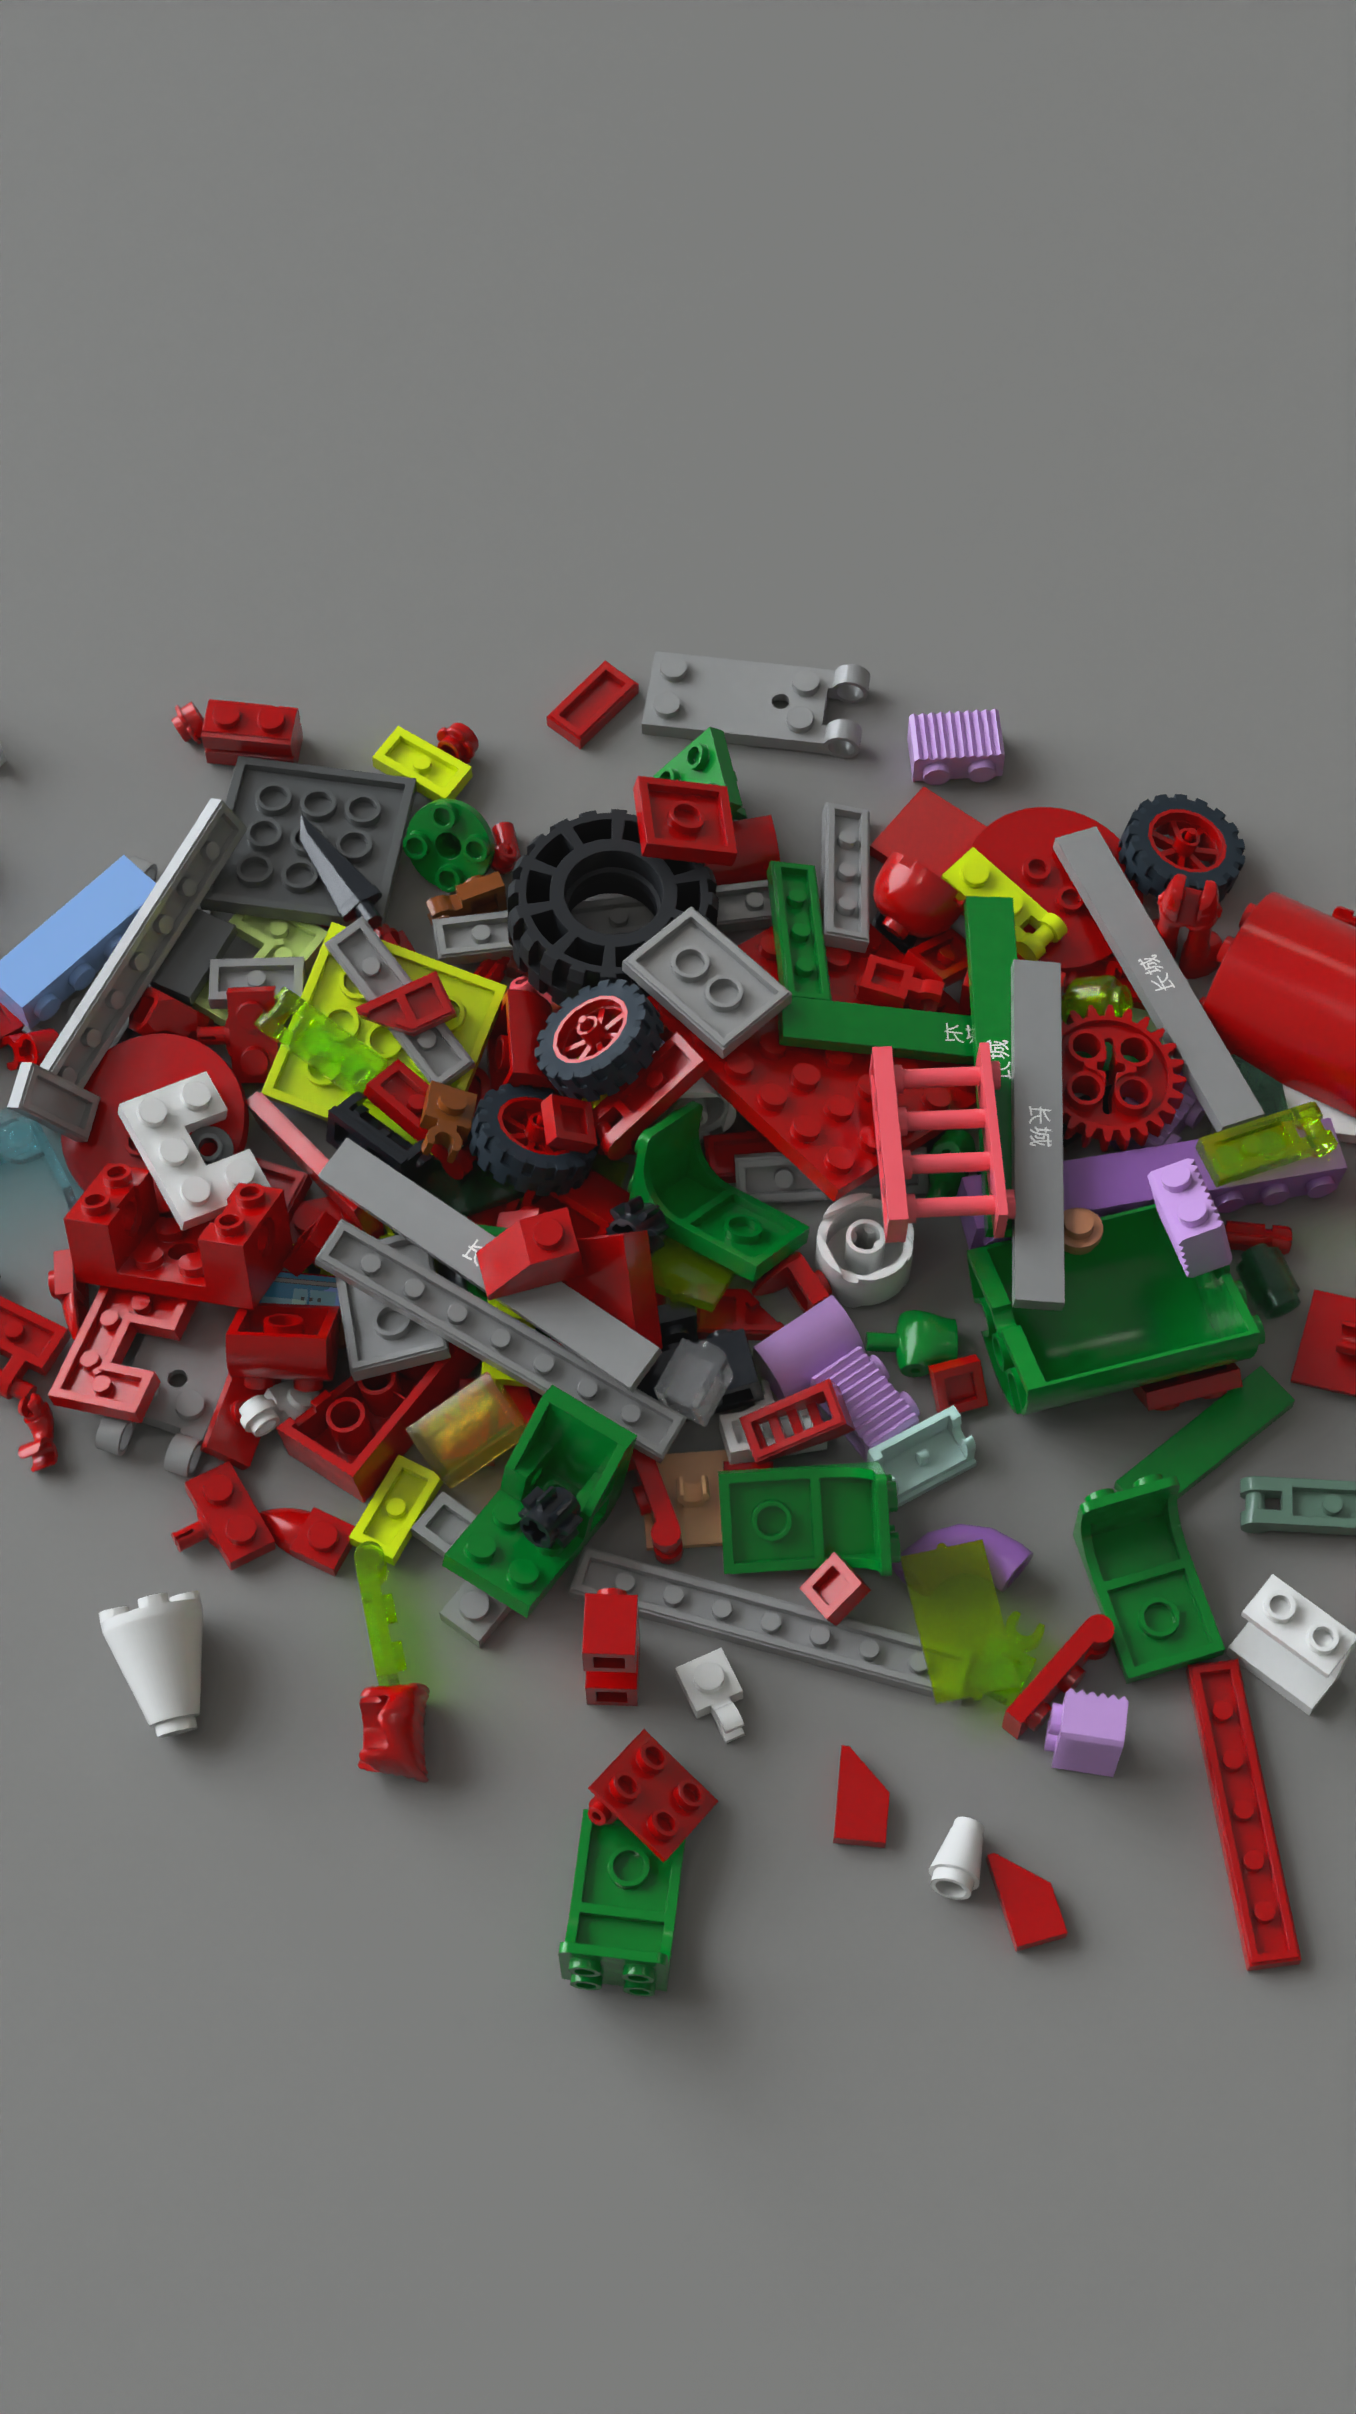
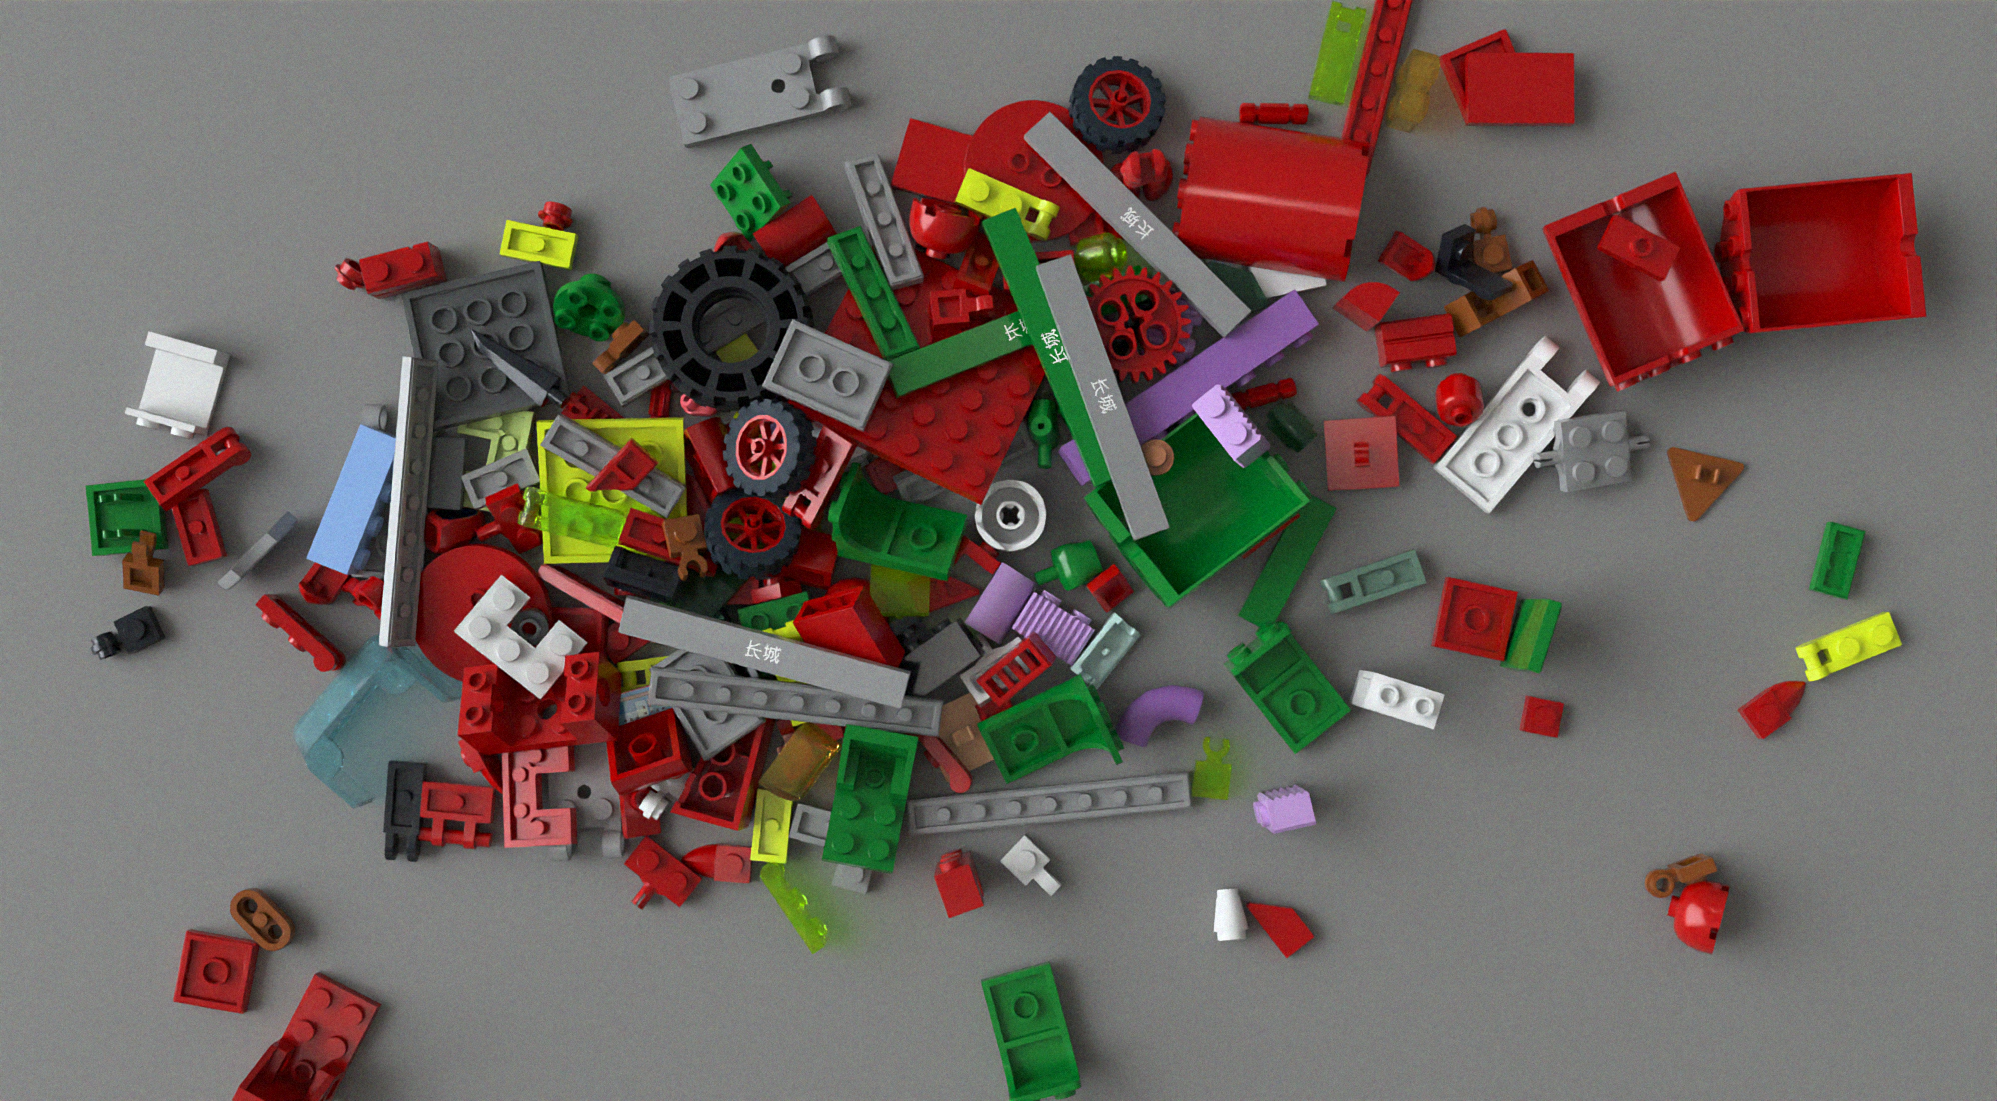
camera: 25 degrees left, 25 degrees up
light grey tile [7,1062,101,1142] -> none
red arm [18,1393,58,1472] -> none
white cone [98,1591,203,1738] -> none
red plate [282,1211,338,1277] -> none
red hair [358,1683,430,1783] -> none
red slope [476,1207,586,1300] -> none
red arm [491,822,521,875] -> none
black gear [518,1486,583,1549] -> none
red plate [541,1094,597,1154] -> none
red tile [547,661,639,750] -> none
red hinge [588,1729,719,1863] -> none
black gear [606,1195,669,1254] -> none
red tile [633,776,738,866] -> none
clear brick [654,1338,733,1427] -> none
plate [799,1552,871,1626] -> none
red tile [833,1745,890,1848] -> none
coral fence [869,1042,1016,1243] -> none
clear neon green piece [901,1539,1019,1705] -> none
lavender brick [907,708,1005,785] -> none
red plate [1002,1614,1115,1740] -> none
red tile [1186,1659,1302,1971] -> none
clear neon green plate [1195,1102,1338,1188] -> none

